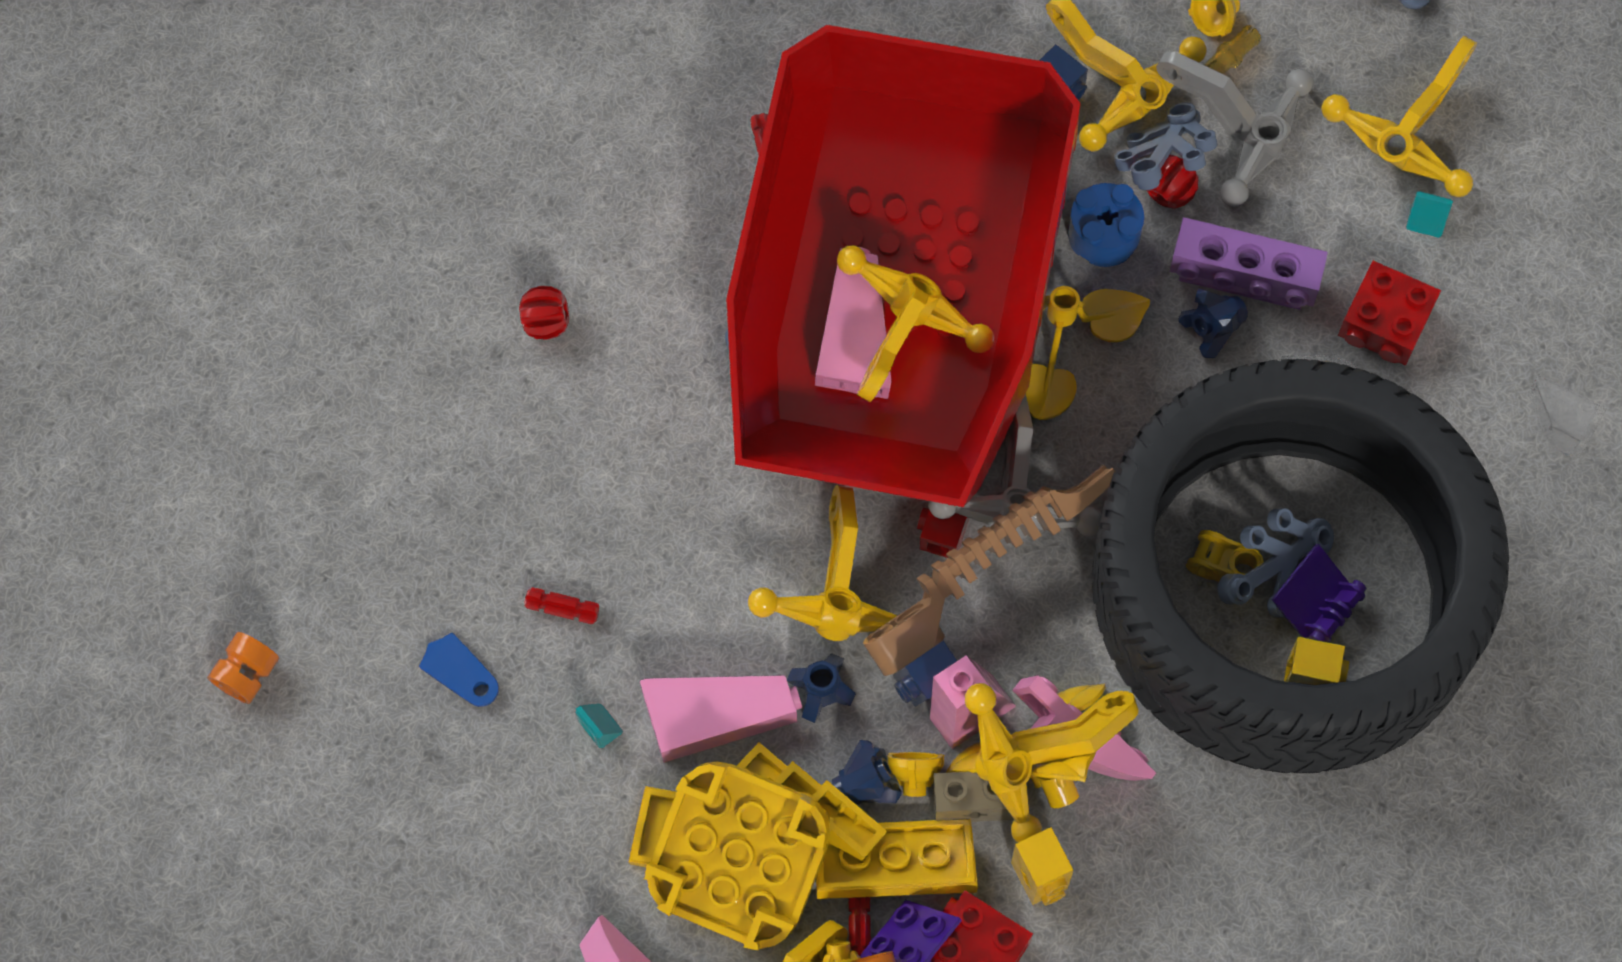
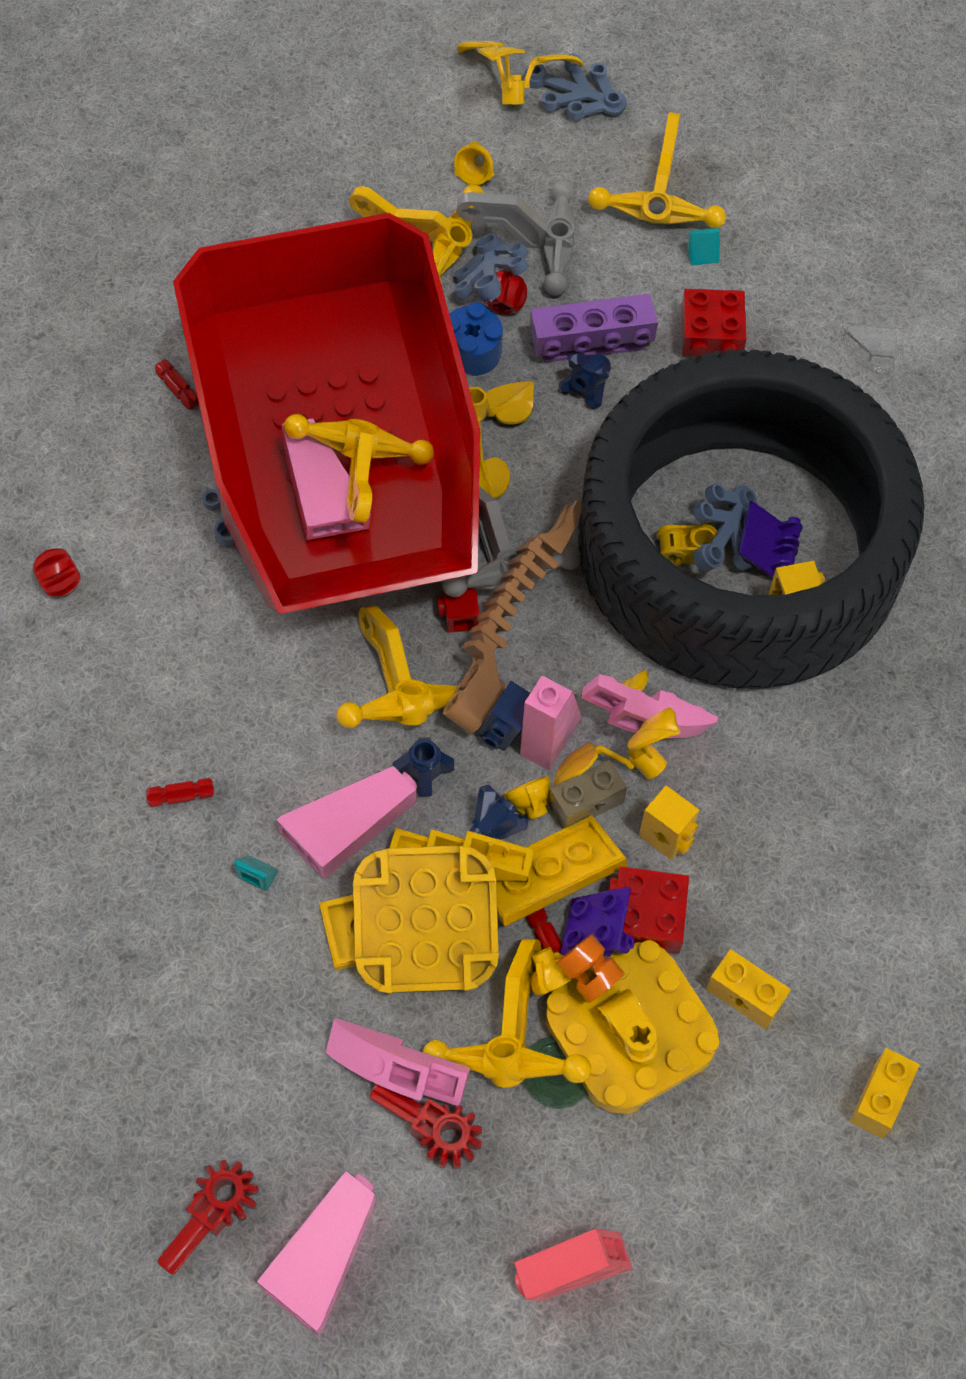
camera: 30 degrees left, 5 degrees down
blue piece [419,633,499,707] -> none
yellow piece [965,683,1139,842] -> none
clear yellow pin [1203,25,1262,75] -> none

